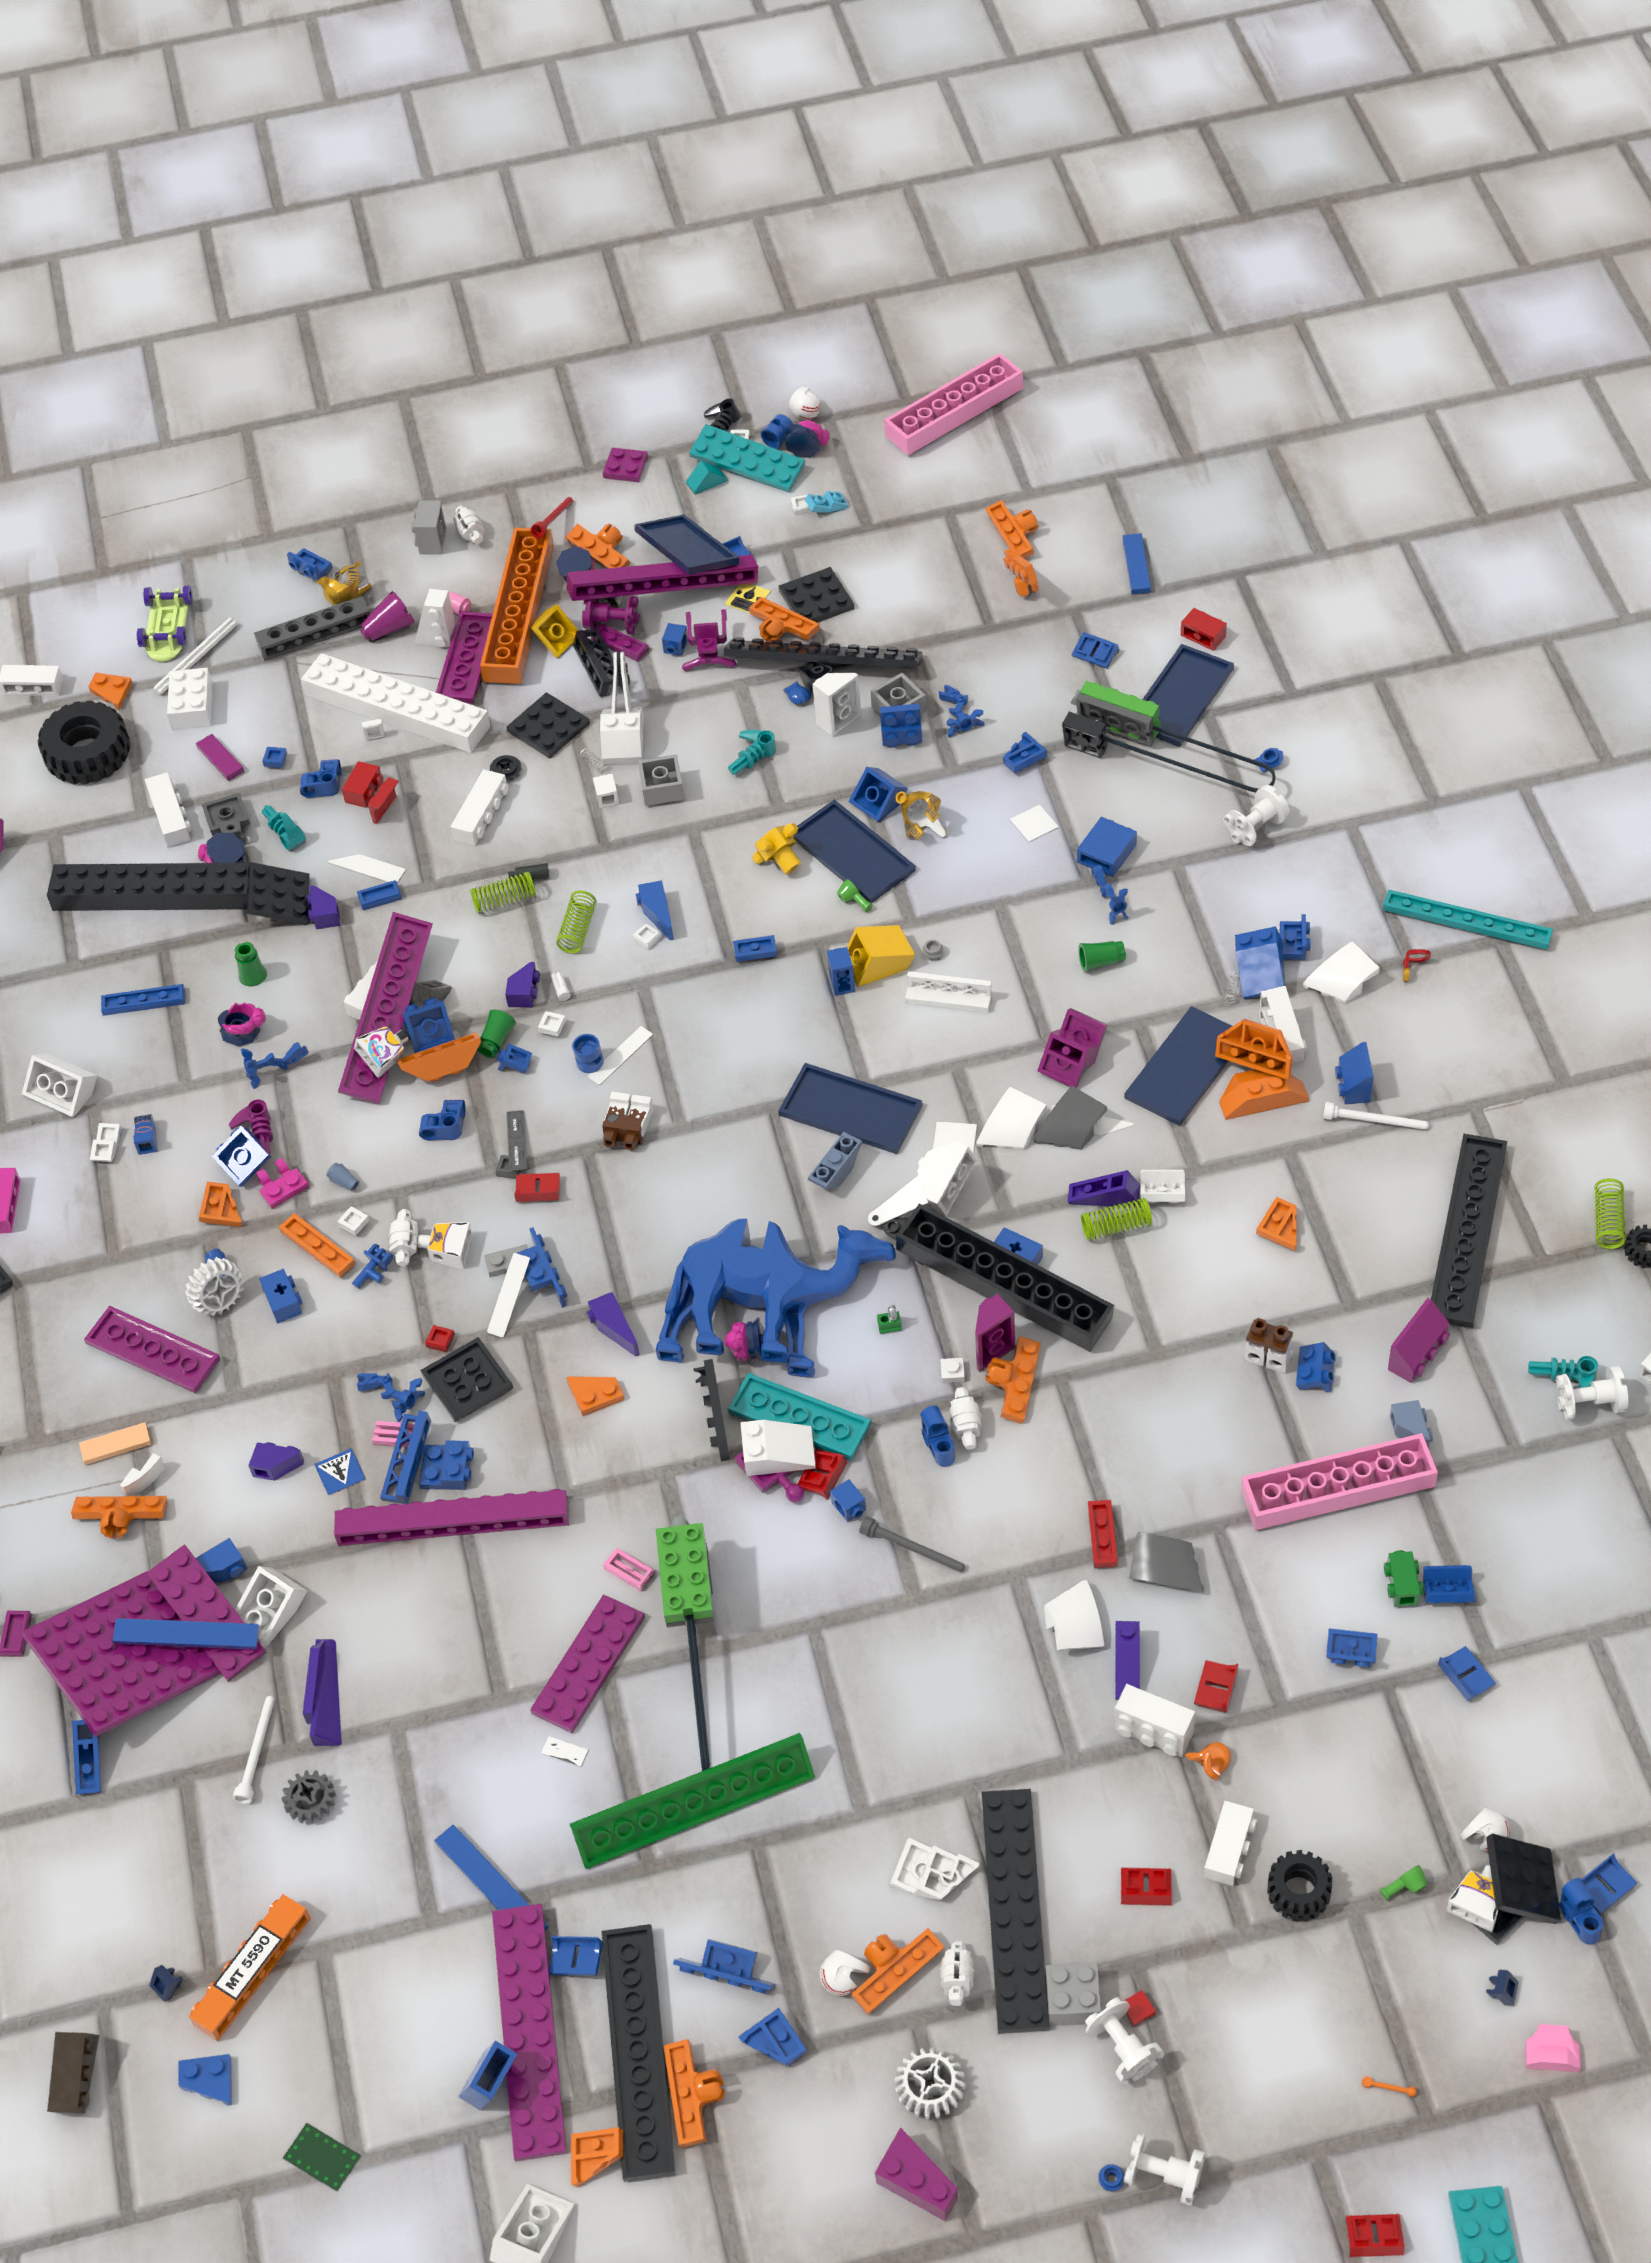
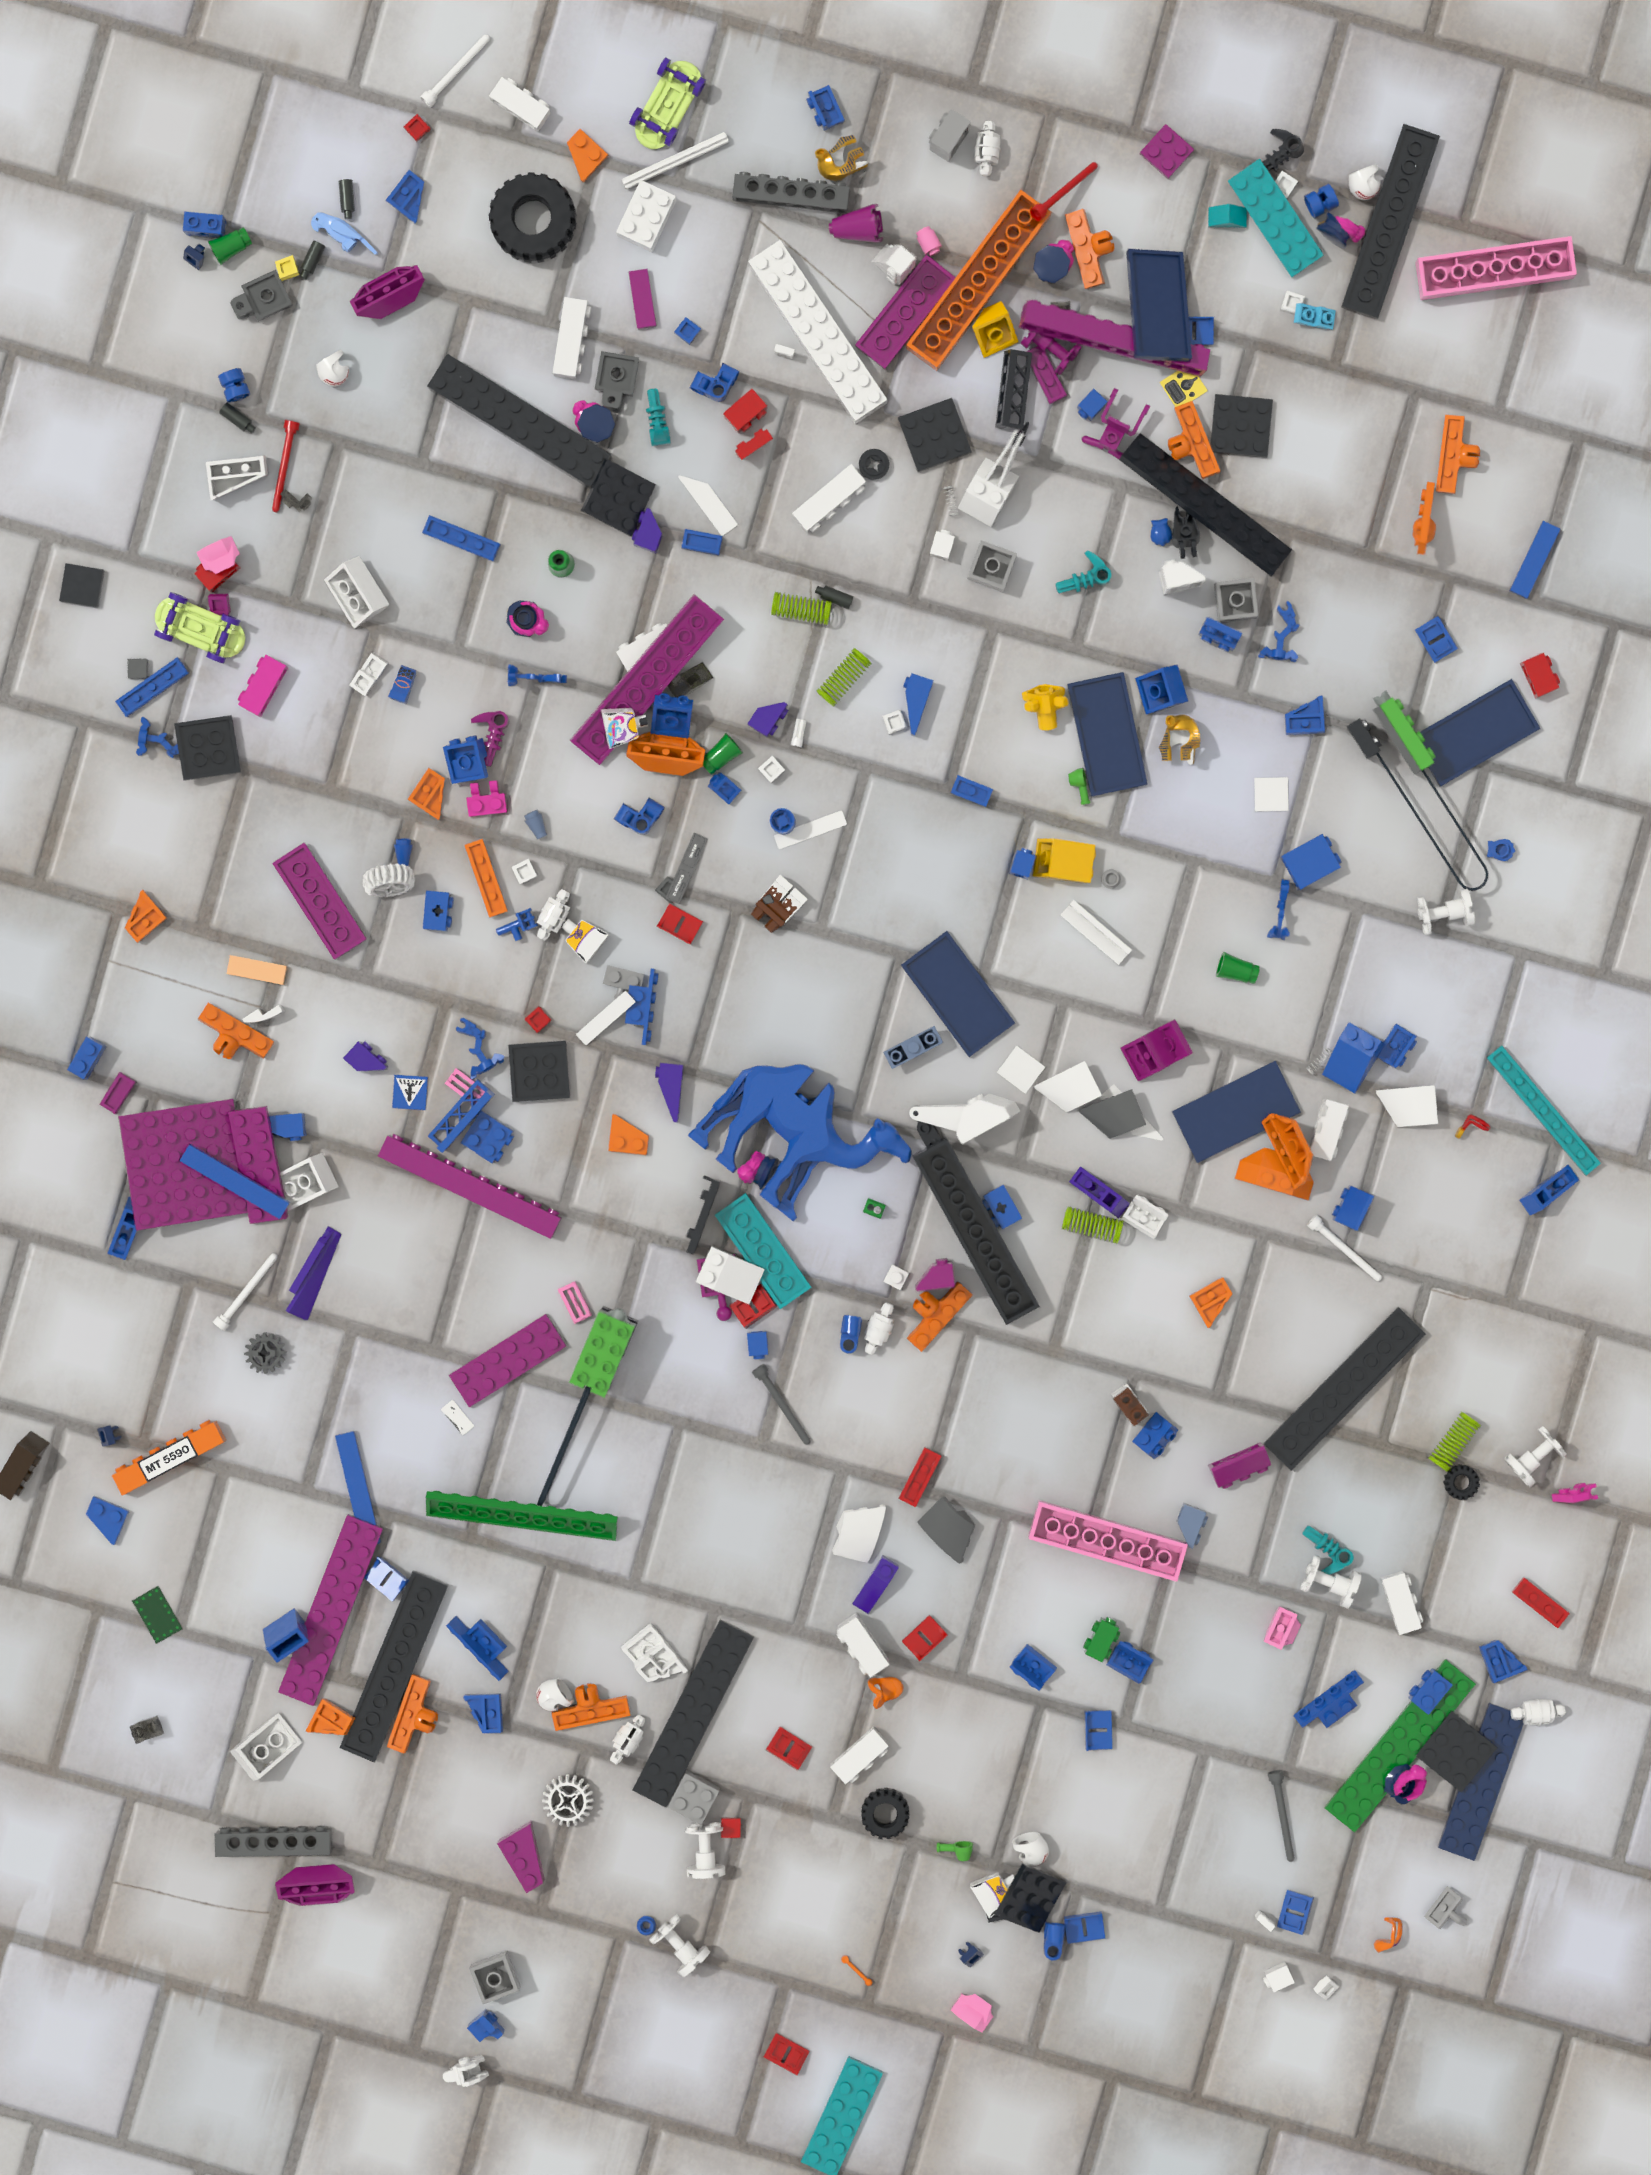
camera: 25 degrees right, 35 degrees up
none -> bright pink slope [1263,1606,1301,1650]
none -> black plate [1341,124,1440,319]
none -> blue slope [1519,1164,1579,1215]

